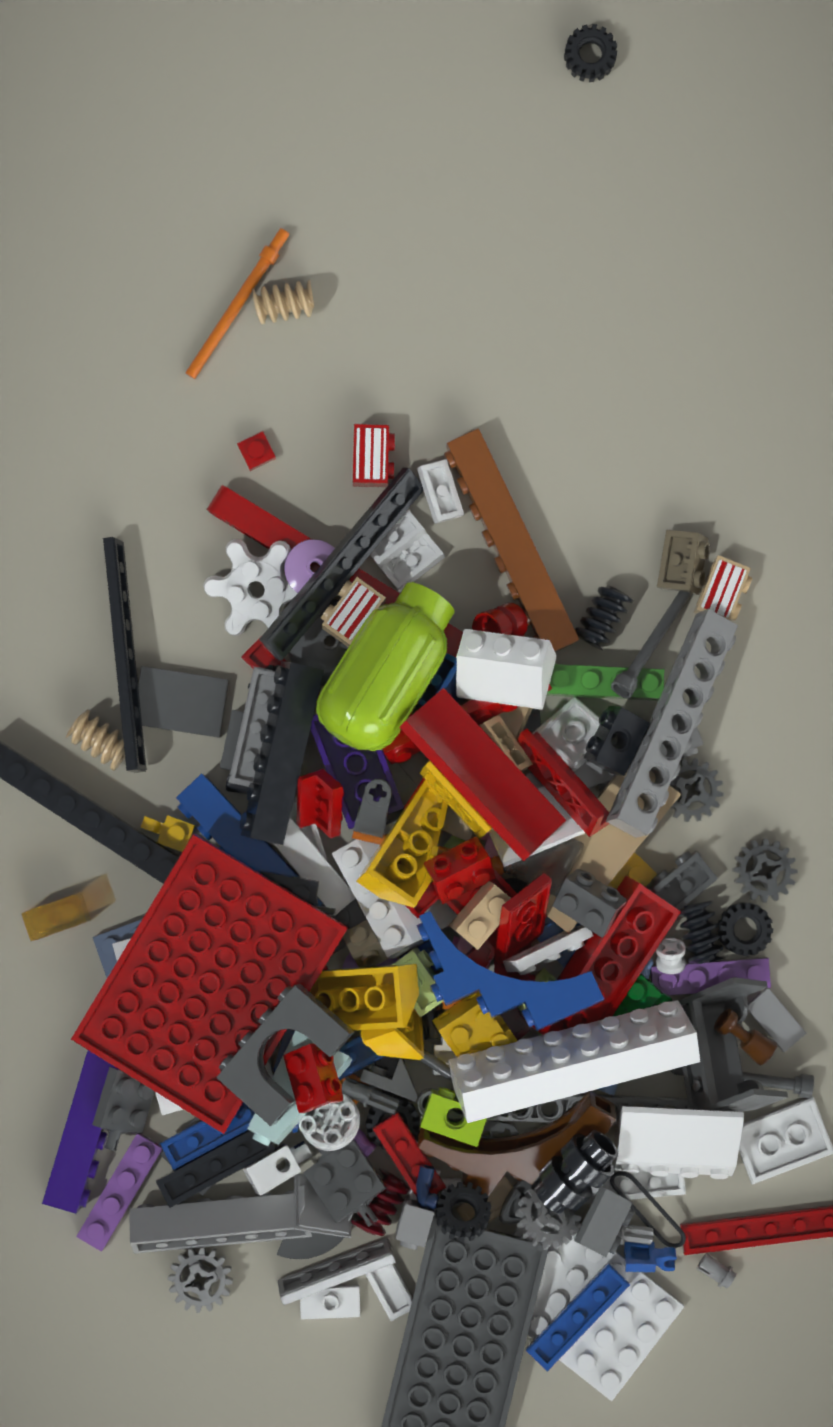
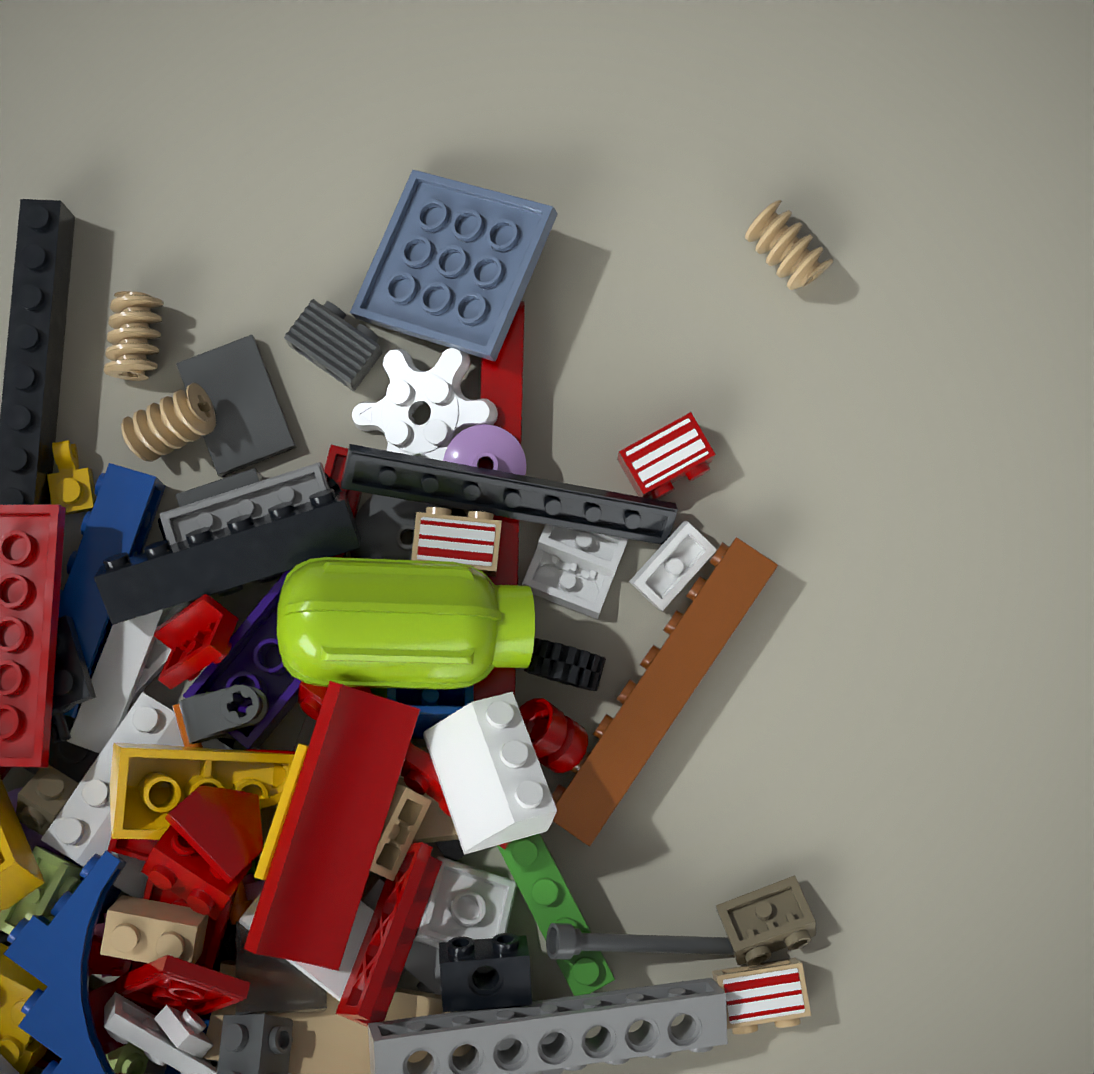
camera: 65 degrees right, 5 degrees down
black tile [103,537,147,773] -> none
orange bar [185,228,290,380] -> none
red plate [237,431,276,471] -> none
black piece [575,585,634,651] -> none
none -> tan piece [121,382,216,462]
none -> white plate [154,1005,213,1059]
none -> red slope [165,785,263,884]
none -> dark grey brick [284,299,382,391]
none -> sand blue plate [350,169,558,361]
none -> black tyre [524,638,606,691]

